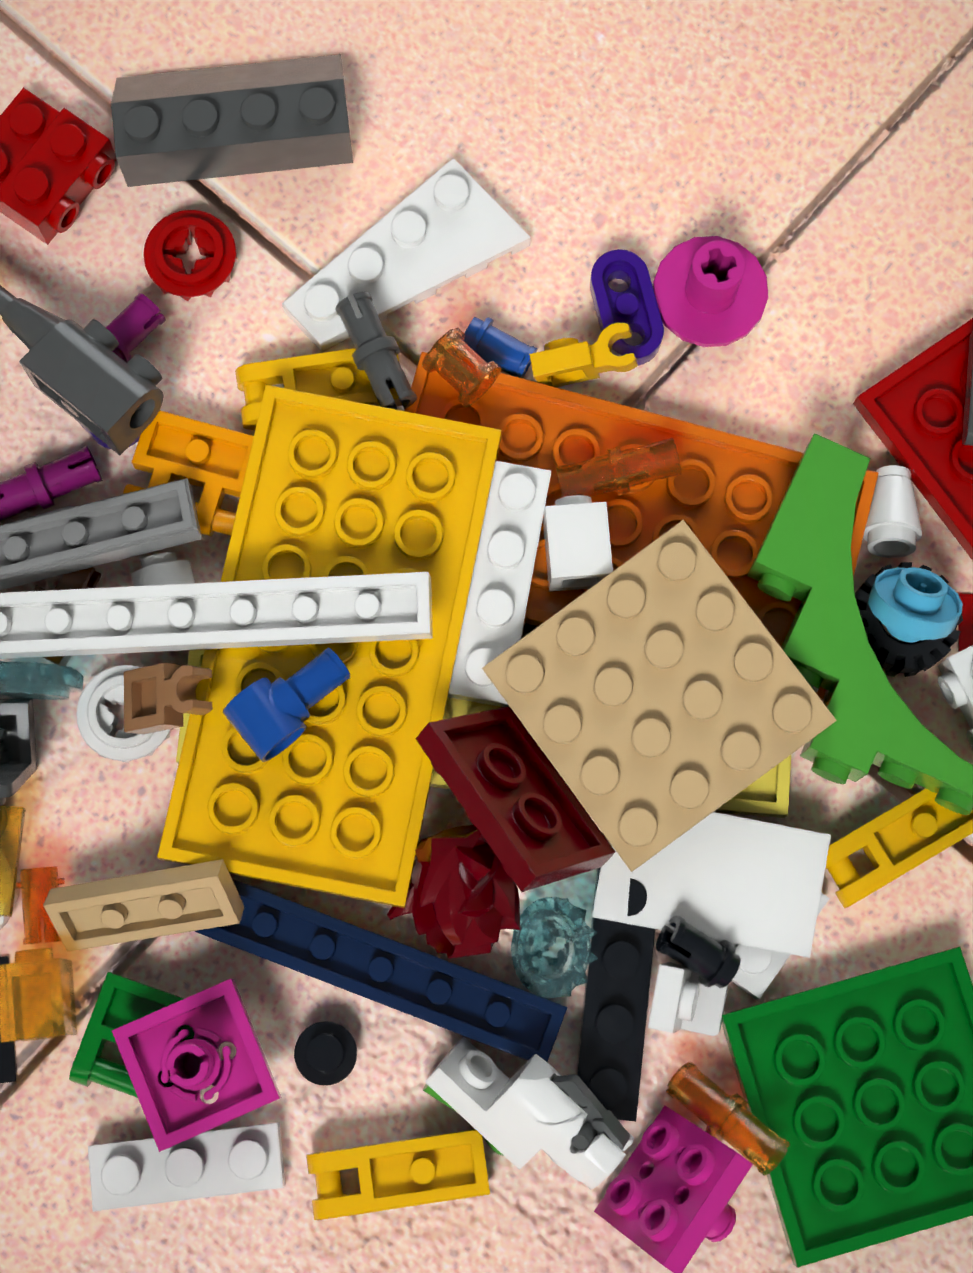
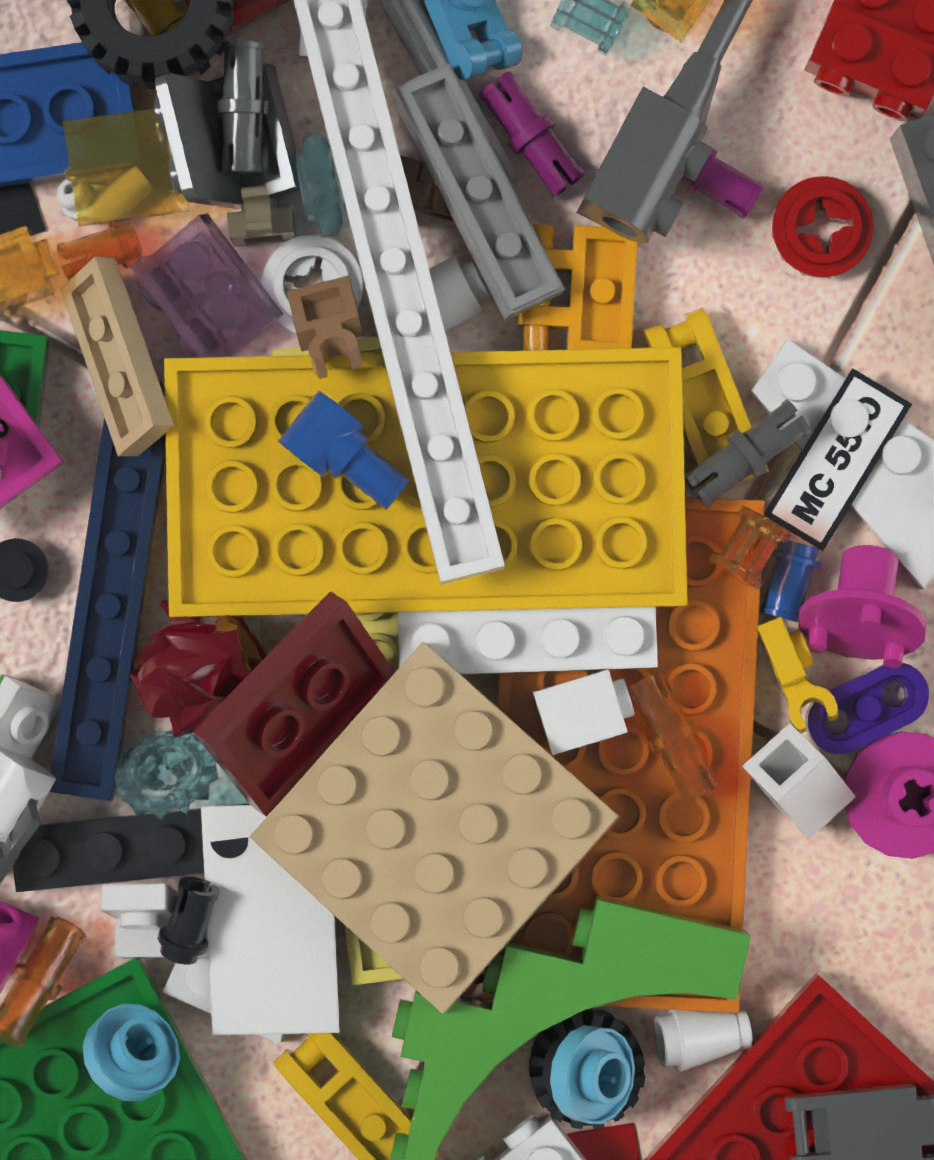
camera: 80 degrees right, 10 degrees up
none -> medium azure plate [83,1004,180,1101]
none -> clear purple bracket [130,213,284,358]
none -> dark tan plate [227,185,296,247]
none -> white brick [742,723,856,840]
none -> sticker [764,368,912,551]
none -> dark pink piece [798,545,927,668]

